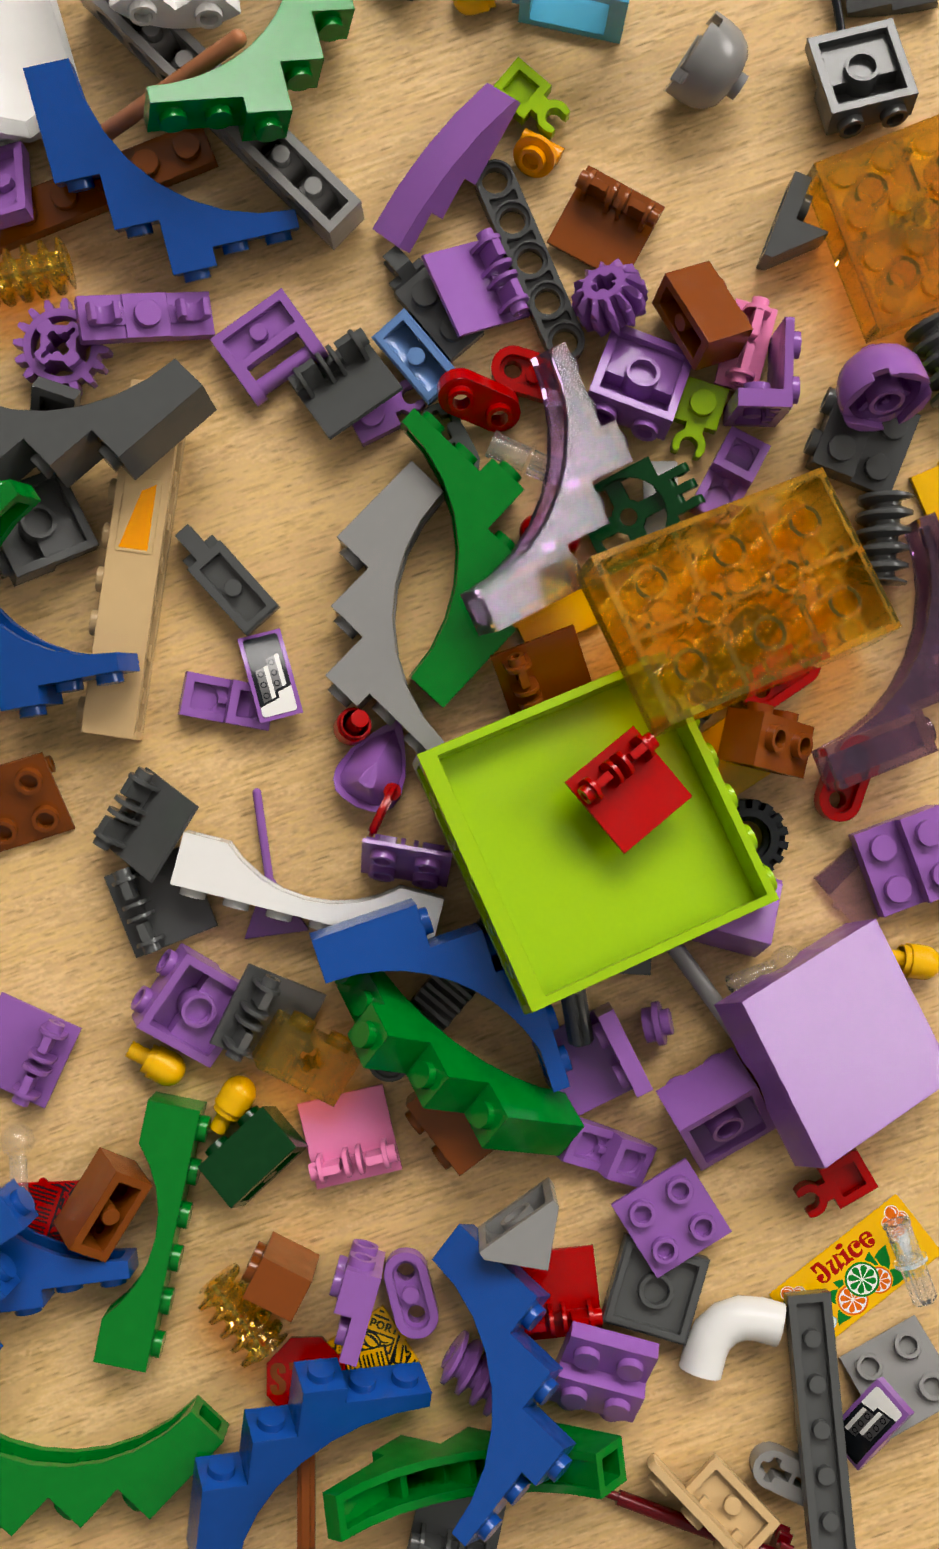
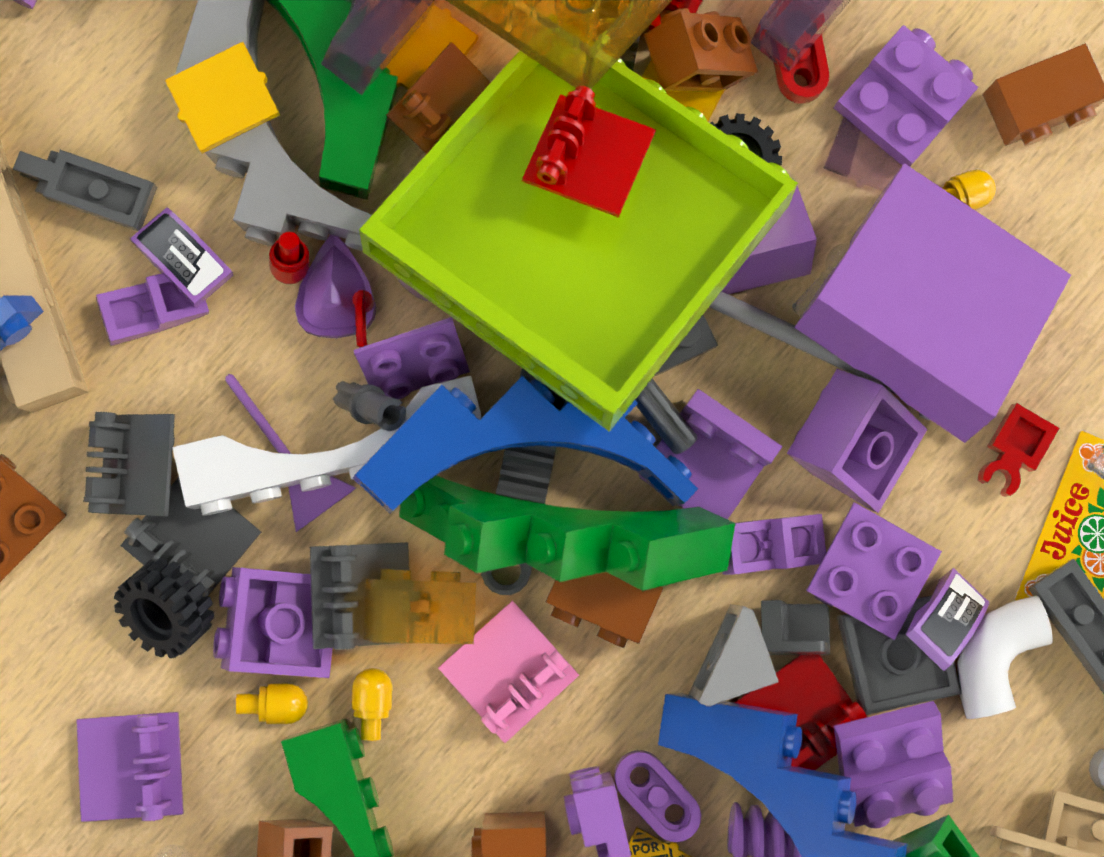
camera: 35 degrees left, 5 degrees down
dark green brick [198,1106,308,1208] -> none
medium lavender plate [641,1001,674,1046] -> none
none -> black tyre [114,559,214,658]
none -> yellow piece [165,41,280,154]
none -> dark grey axle [333,381,406,431]
none -> dark grey panel [761,600,830,655]
none -> slope [906,568,990,671]

